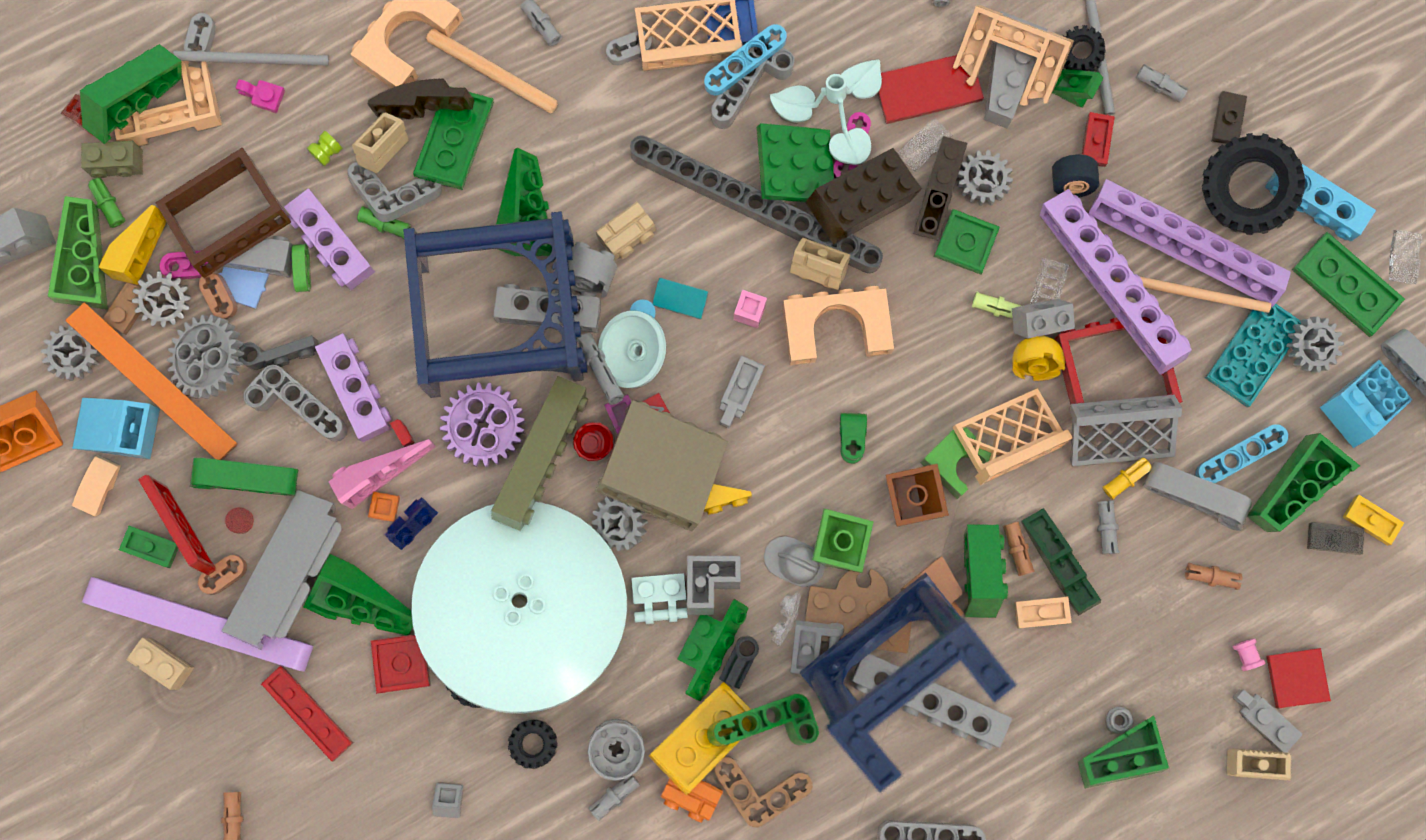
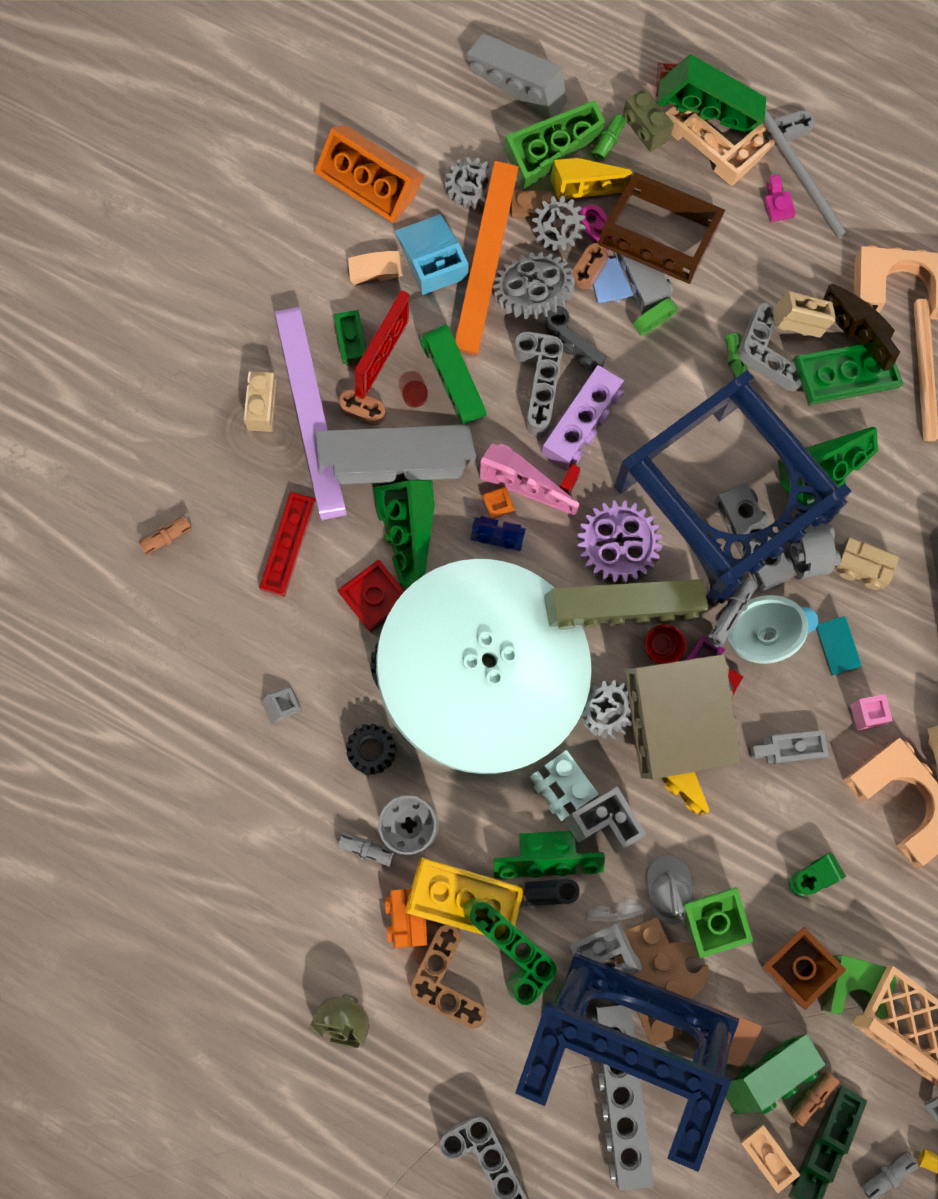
camera: 60 degrees right, 5 degrees down
lavender brick [284,188,375,290] -> none
lime wheel [307,131,343,166] -> none

